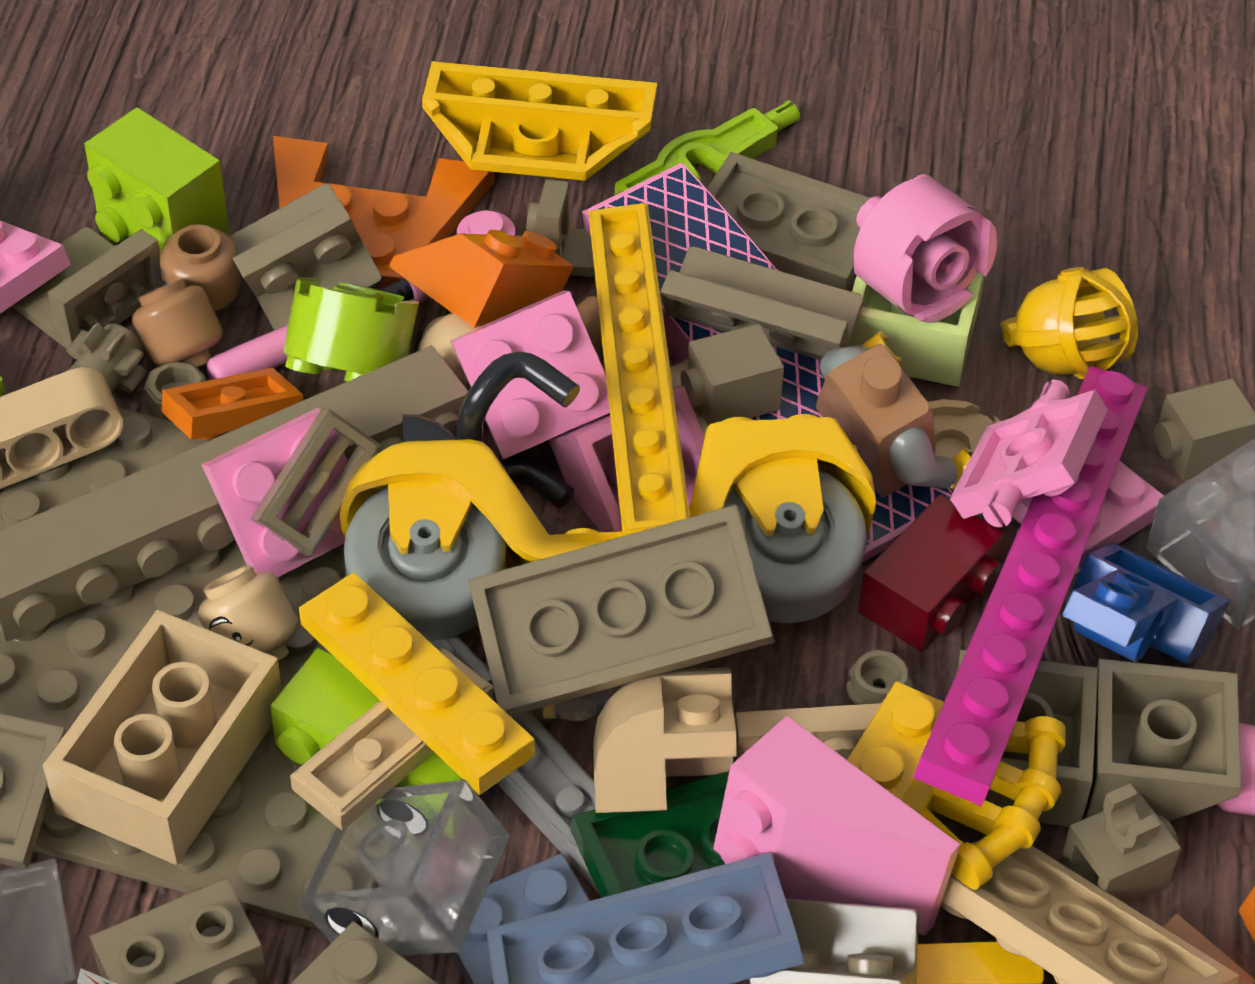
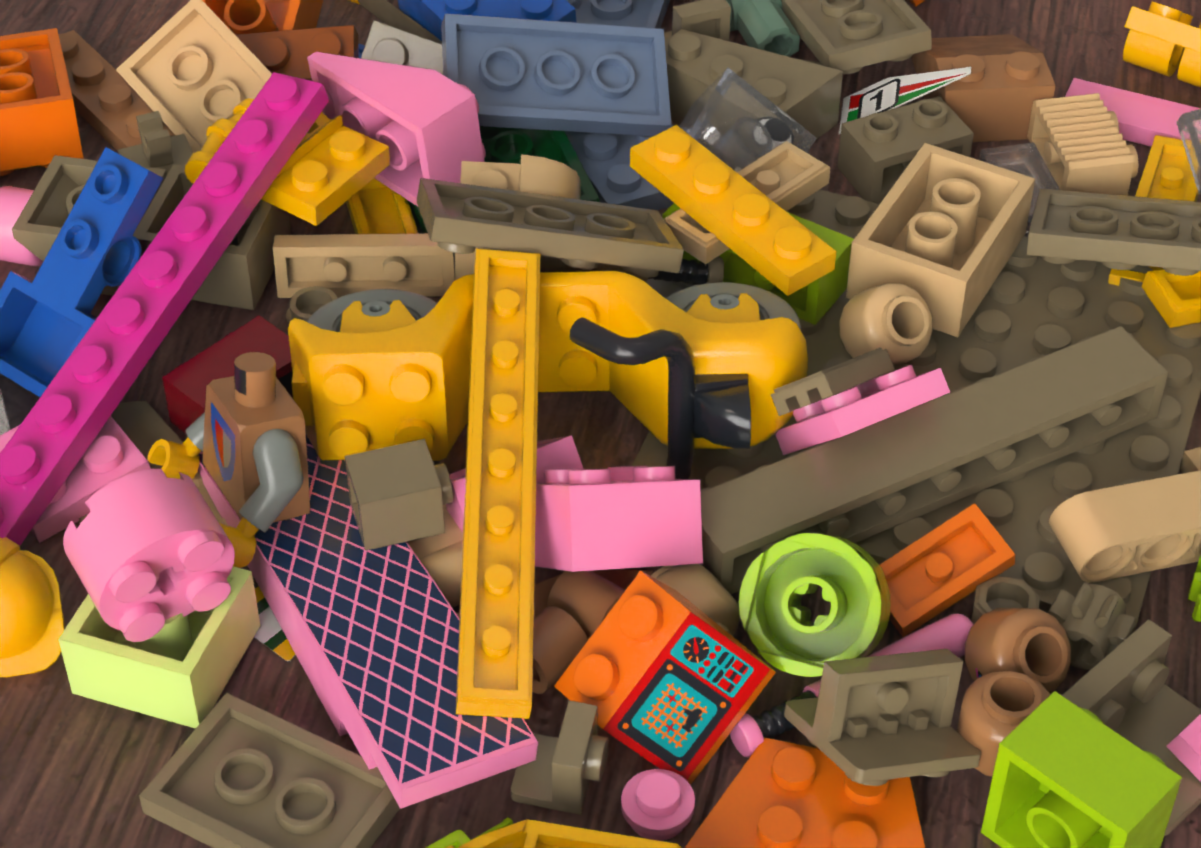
camera: 175 degrees left, 5 degrees down
dark tan panel [660,246,863,360] -> none
bright pink plate [950,380,1108,527] -> none

